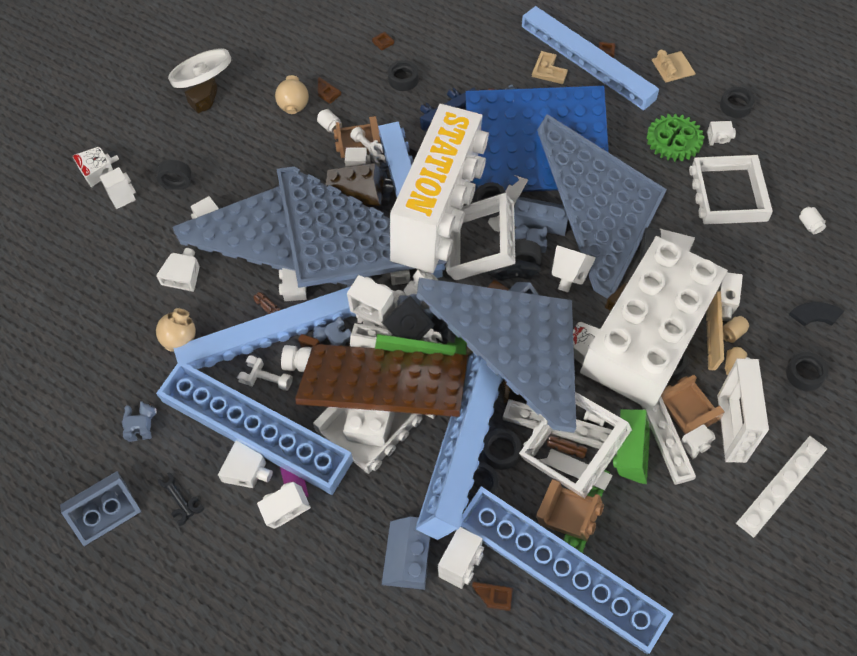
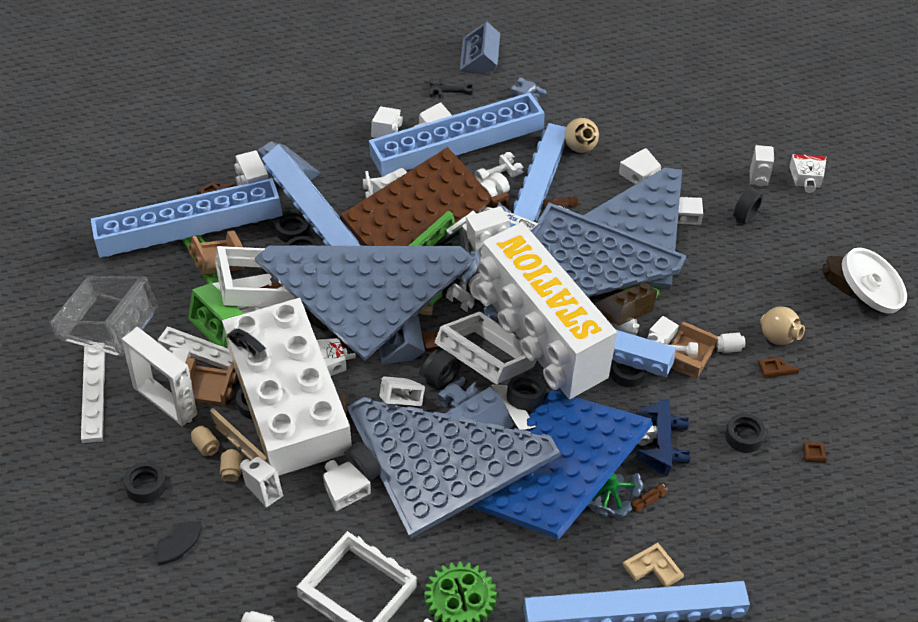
camera: 125 degrees right, 10 degrees down
none -> clear windscreen [50,276,159,355]
none -> black tile [226,328,266,359]
none -> white sticker [479,207,538,230]

